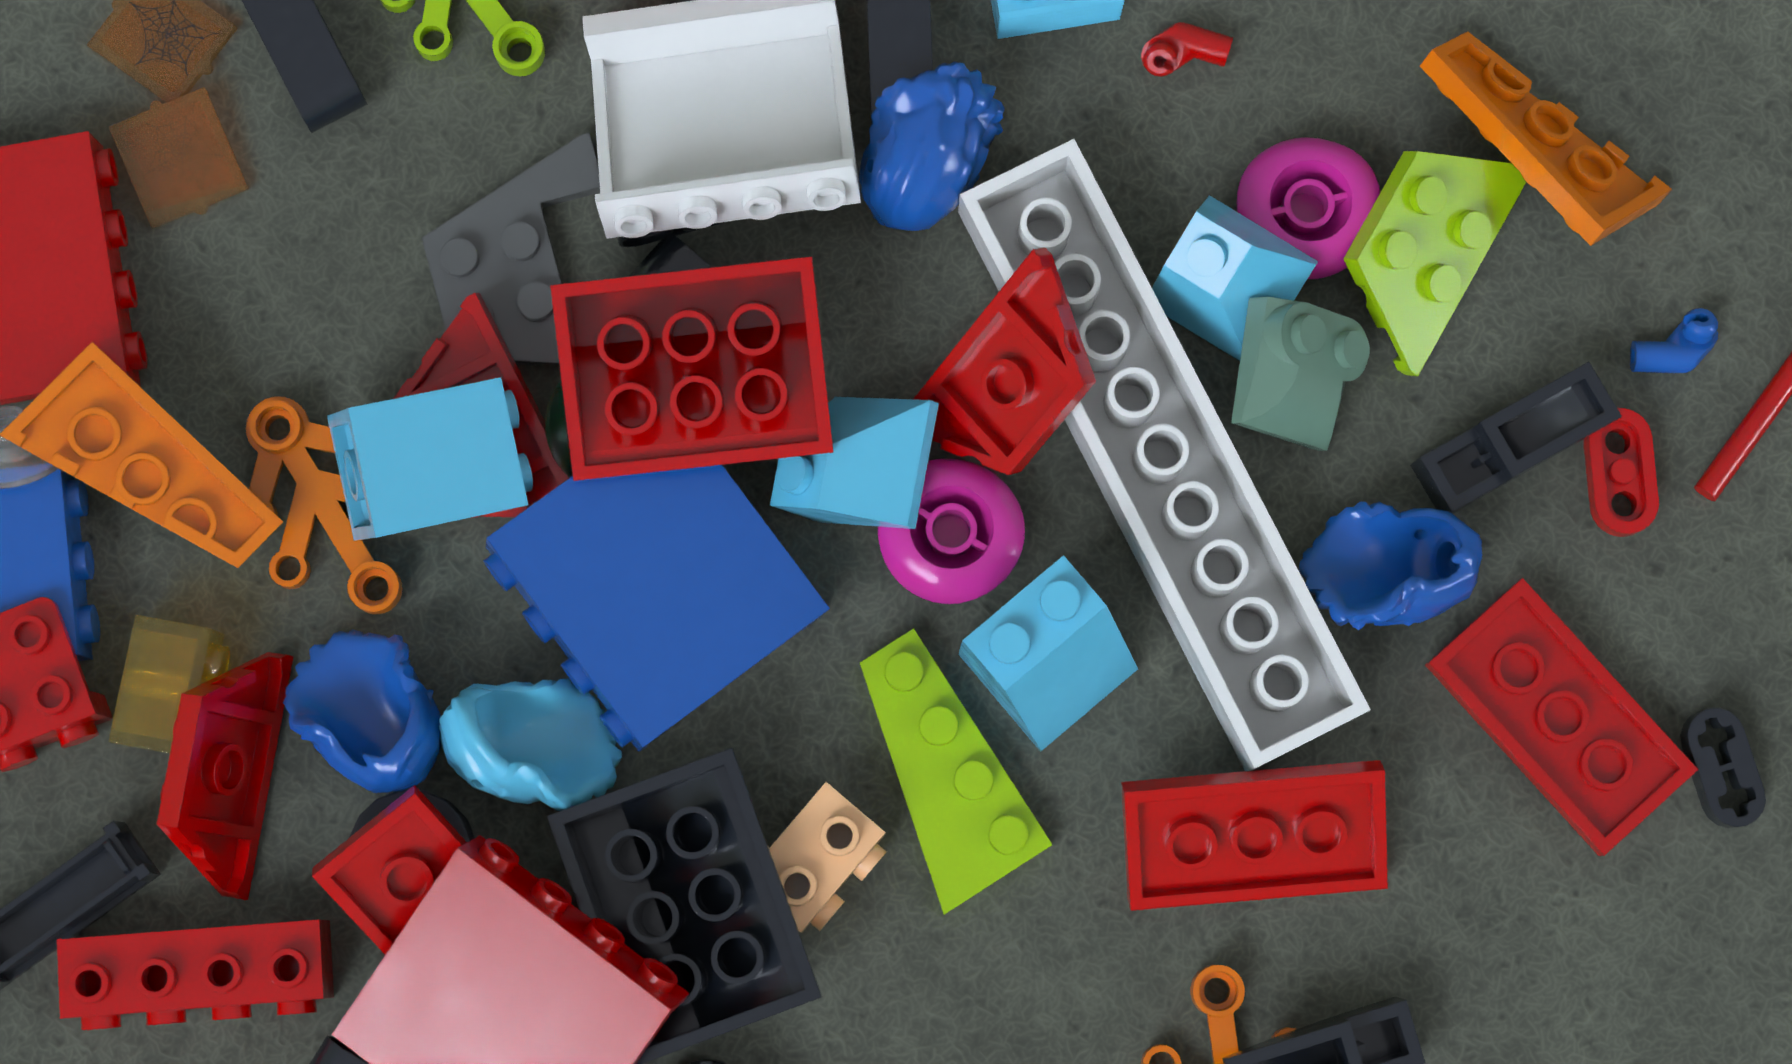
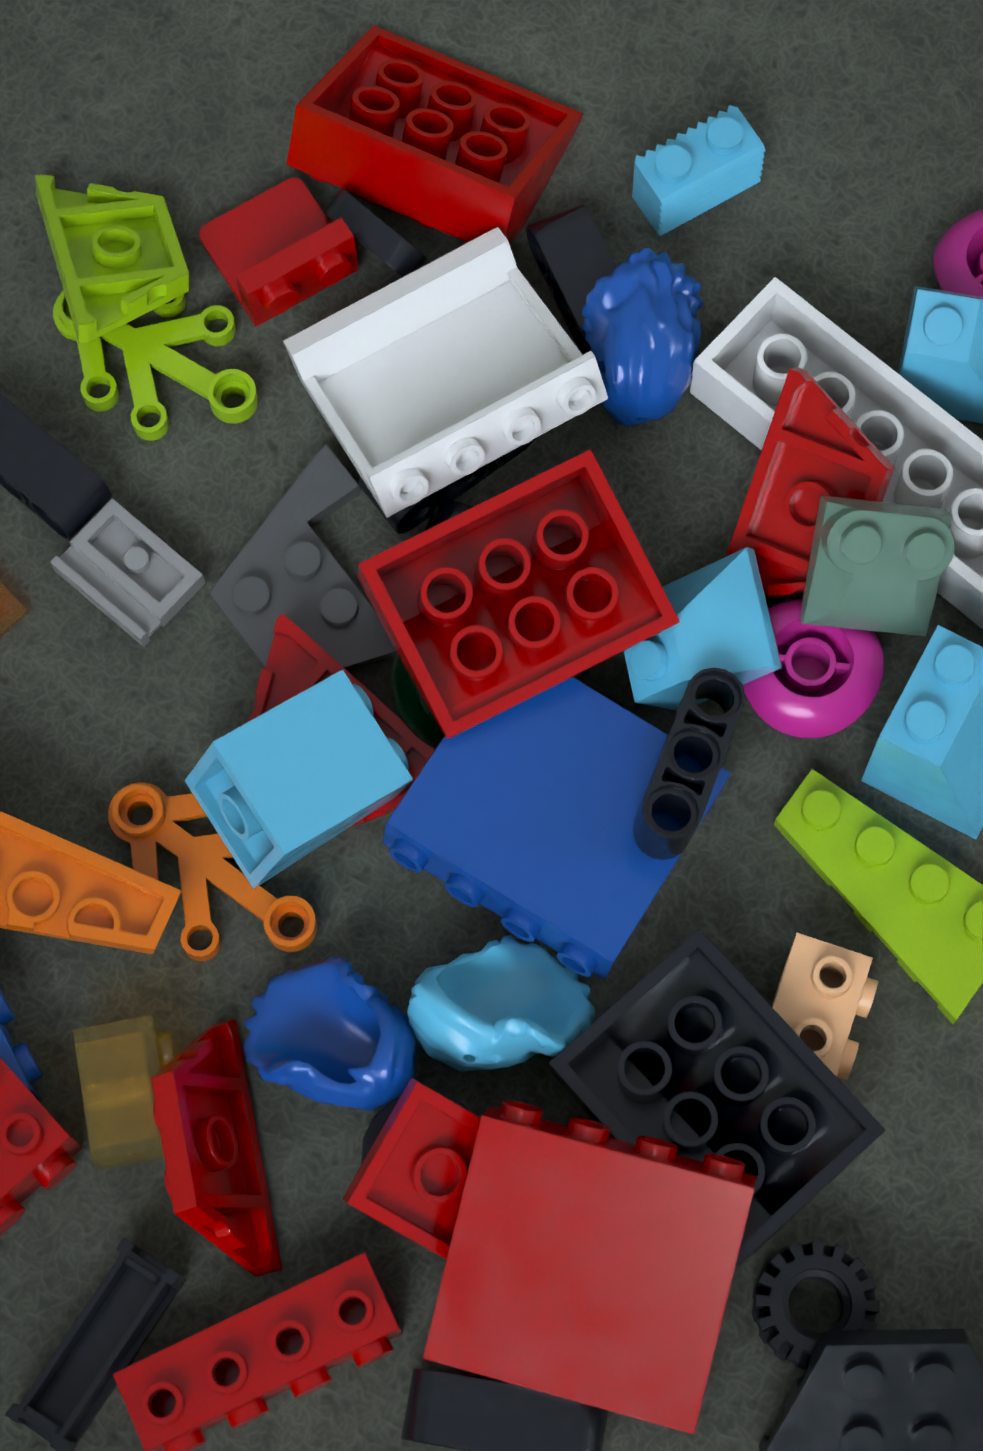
camera: 15 degrees left, 10 degrees down
red arm [1141,22,1233,77] -> none
none -> light grey plate [50,498,206,647]
none -> black beam [632,667,745,860]
none -> sand green slope [799,496,955,636]

